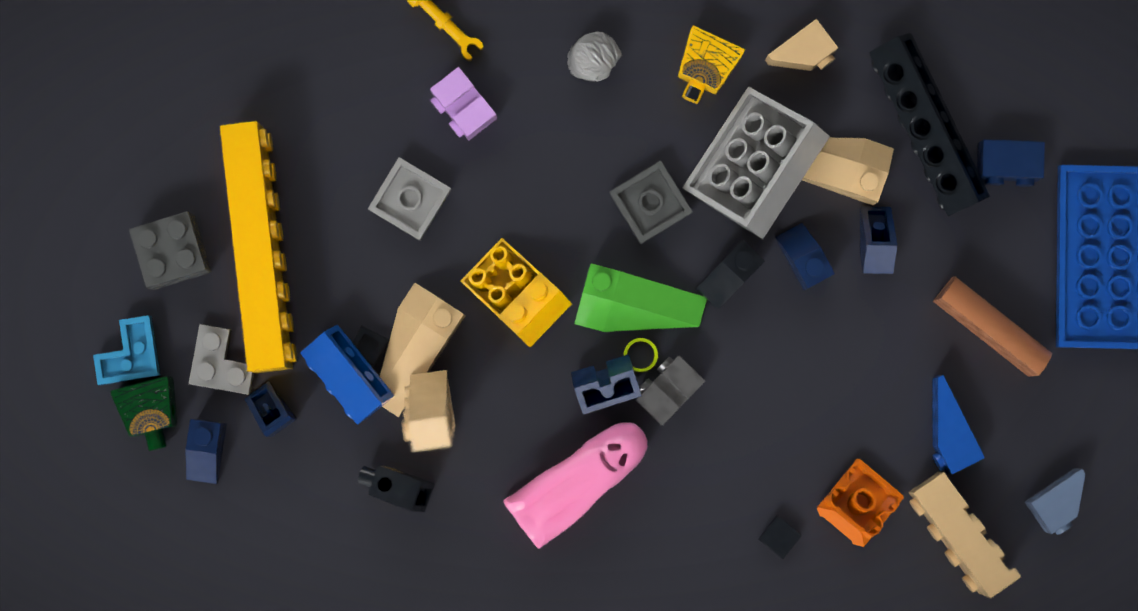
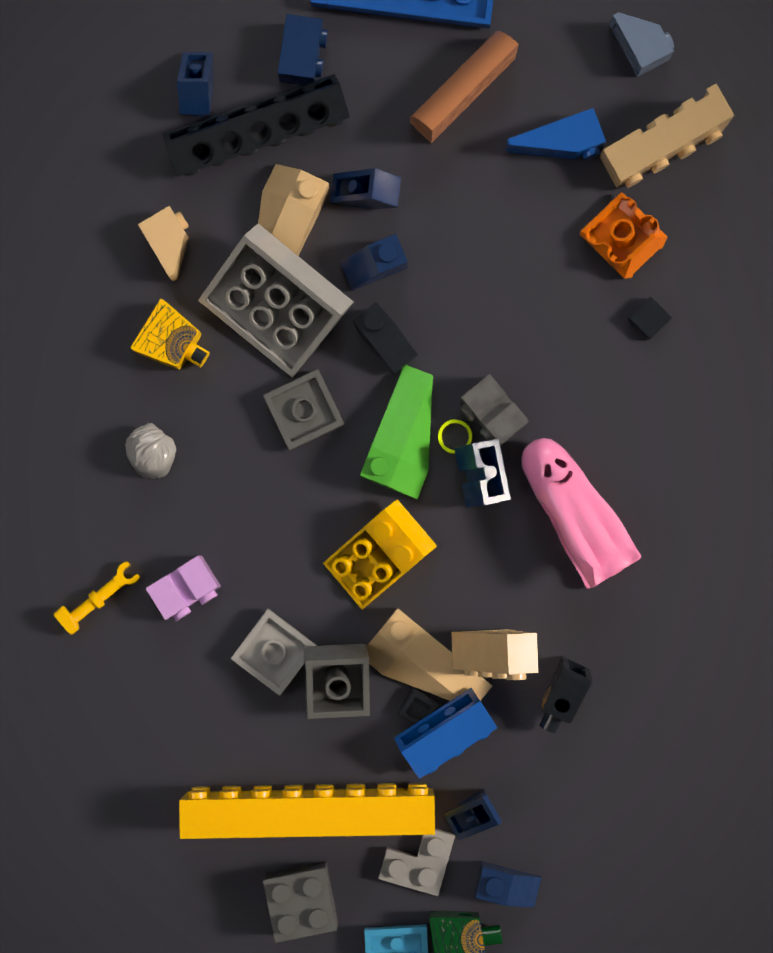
camera: 80 degrees left, 0 degrees up
none -> dark blue slope [177,52,213,117]
none -> dark grey brick [304,644,370,719]

